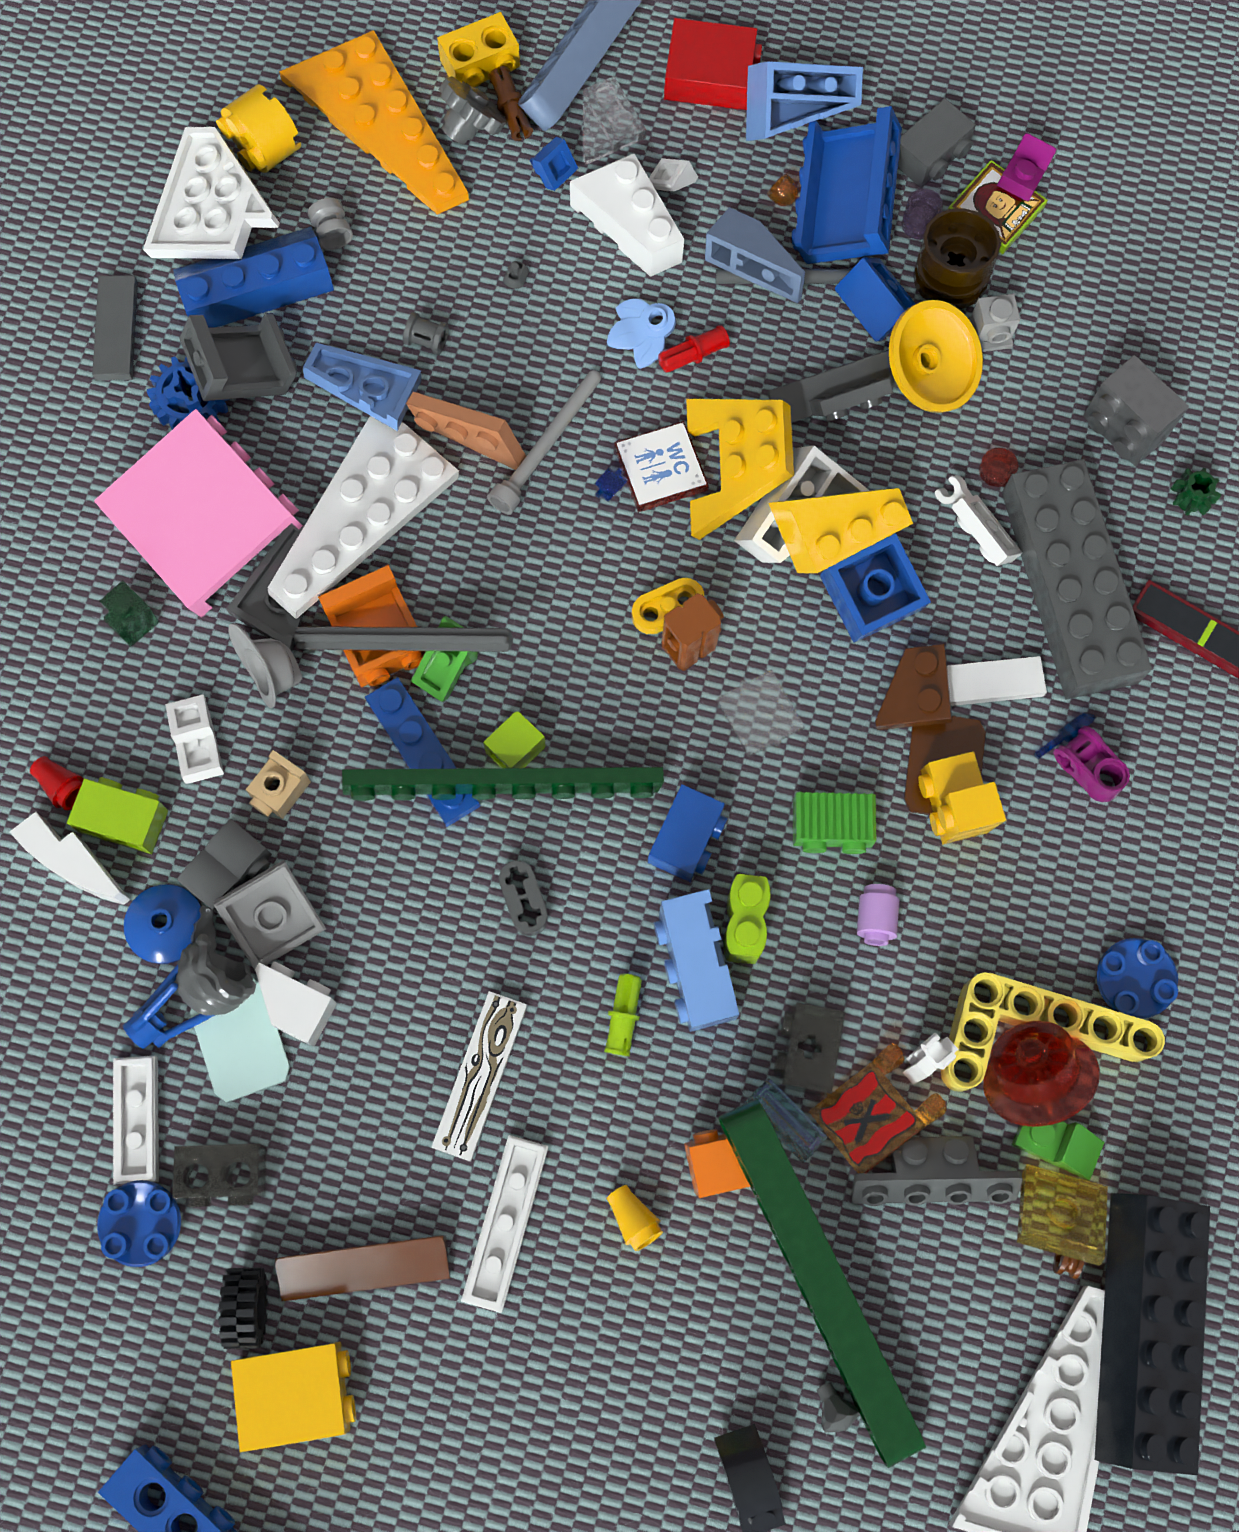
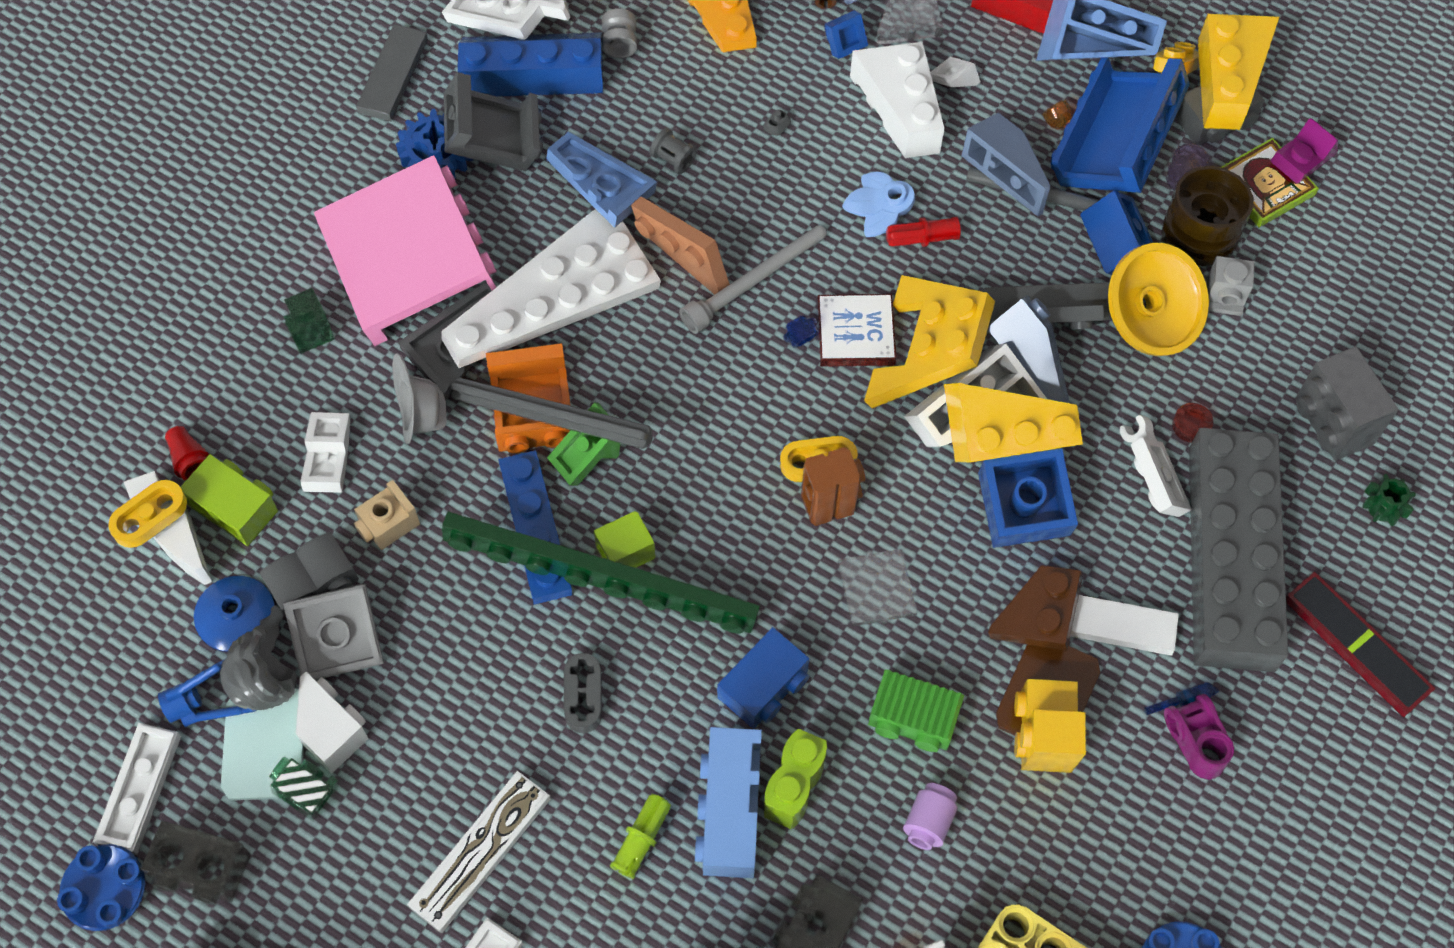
camera: 20 degrees right, 10 degrees down
none -> yellow plate [108,480,187,548]
none -> clear green brick [269,756,338,821]
none -> slope [988,295,1070,404]
none -> yellow plate [1153,42,1199,75]
none -> yellow wedge [1198,14,1279,130]

